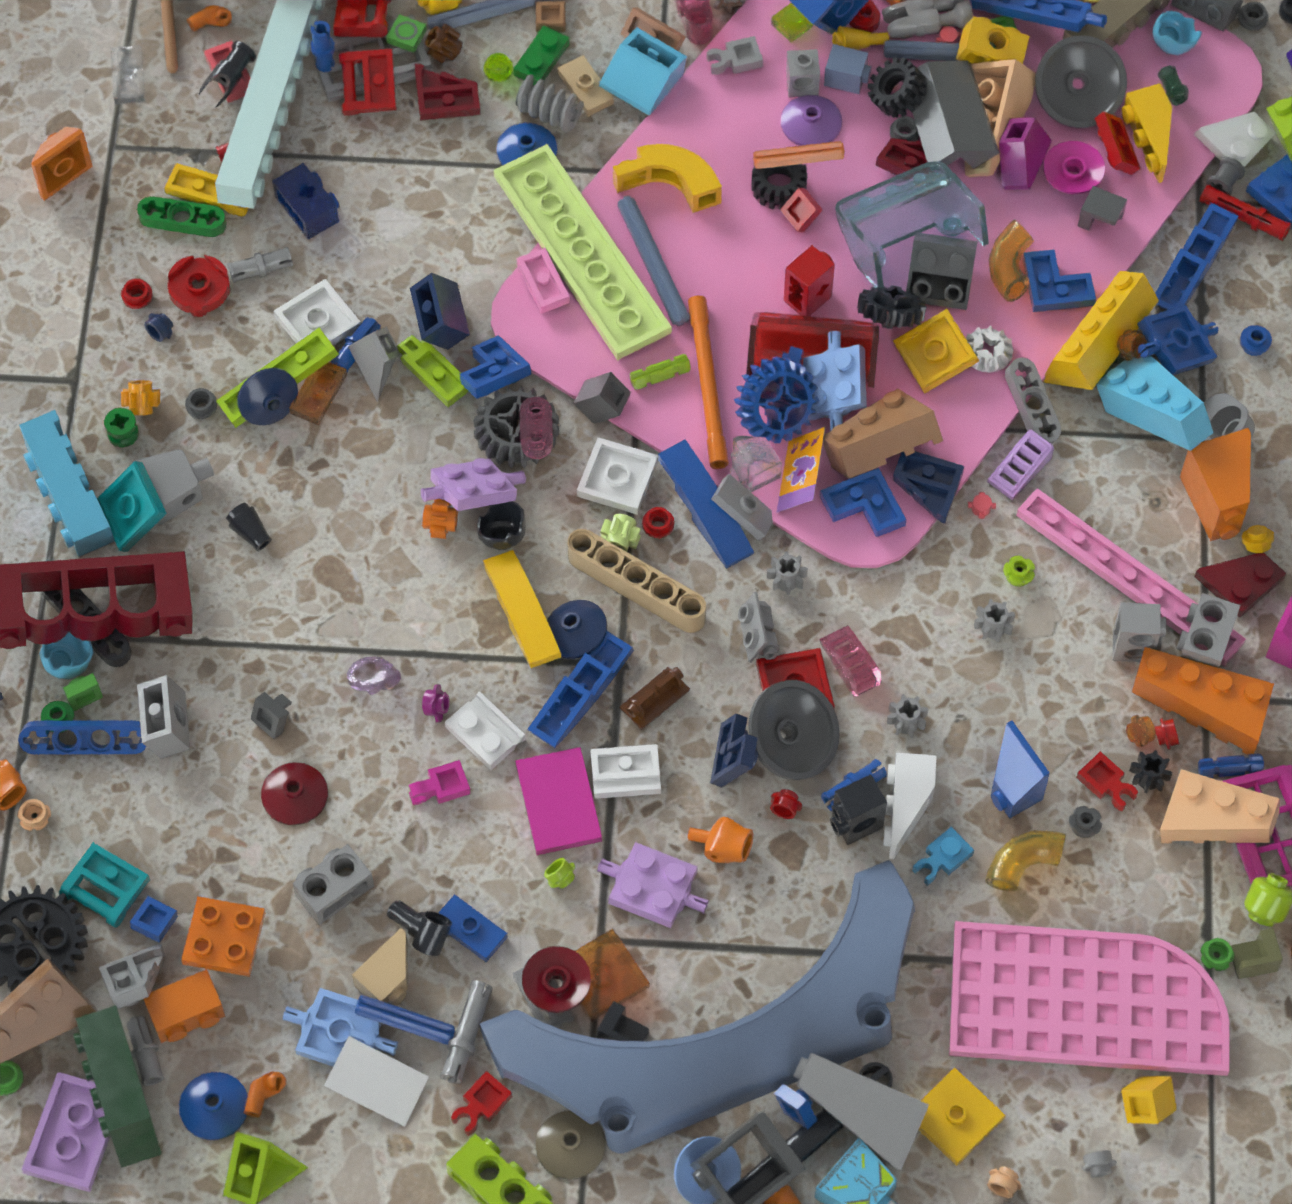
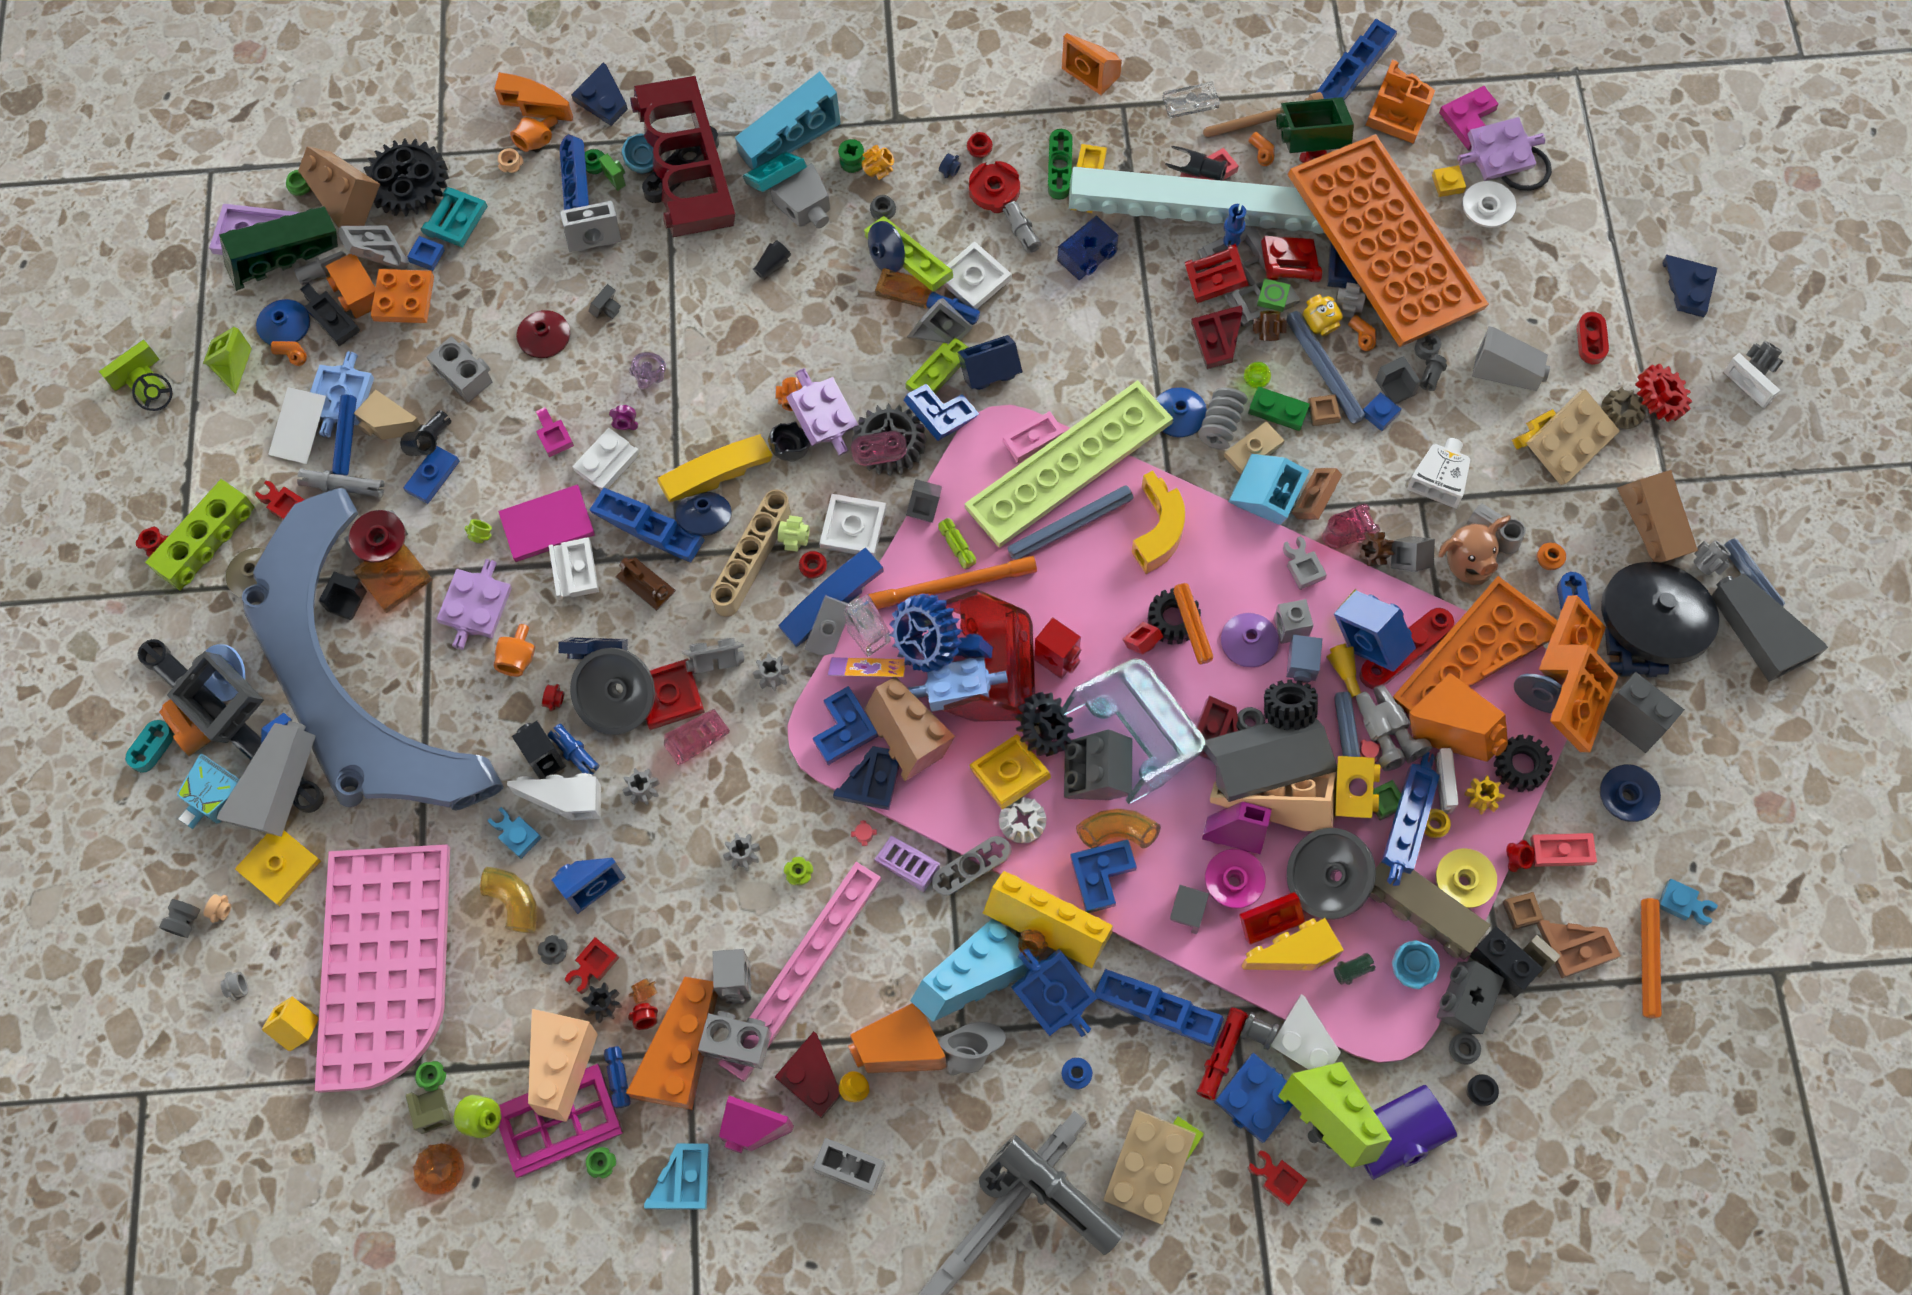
camera: 85 degrees right, 5 degrees up
none -> black plate [300,283,360,346]

